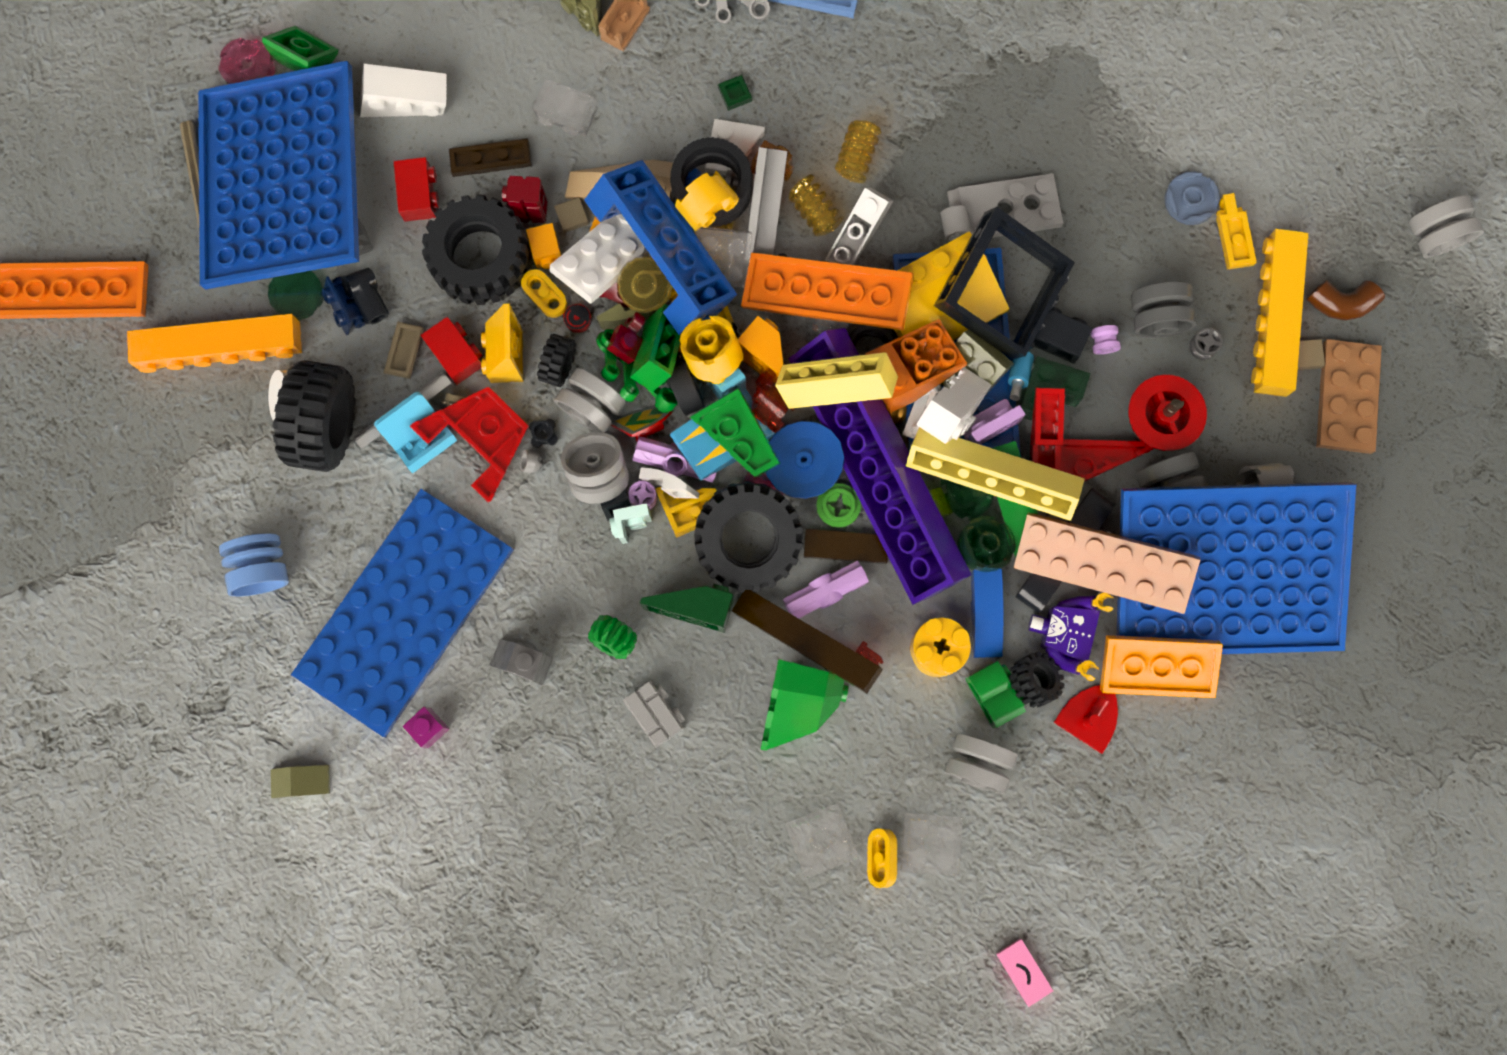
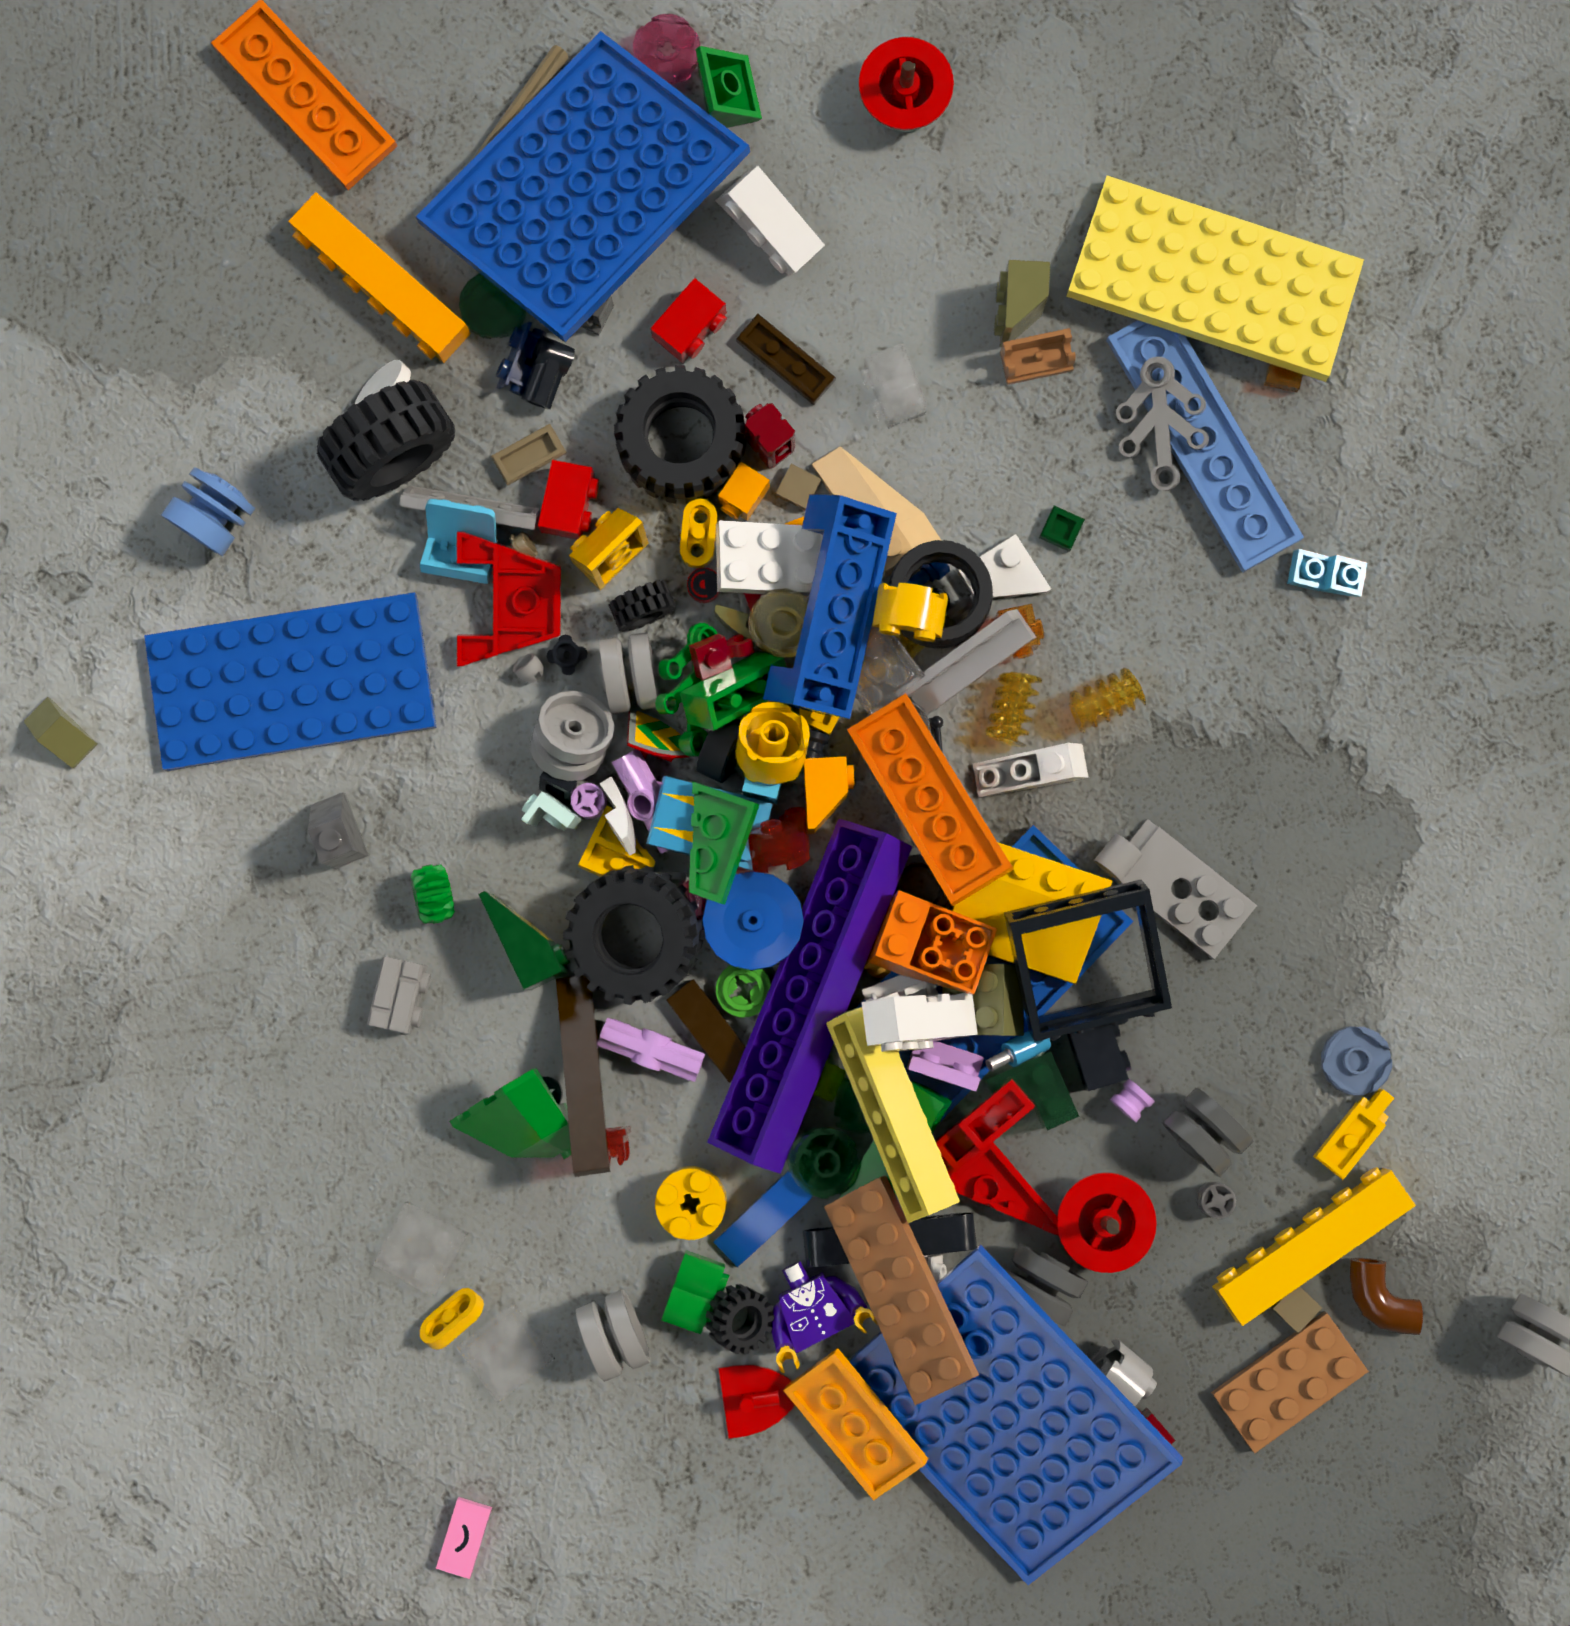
camera: 50 degrees right, 5 degrees up
magenta brick [402,706,449,749] -> none
light yellow brick [775,352,898,409] -> none

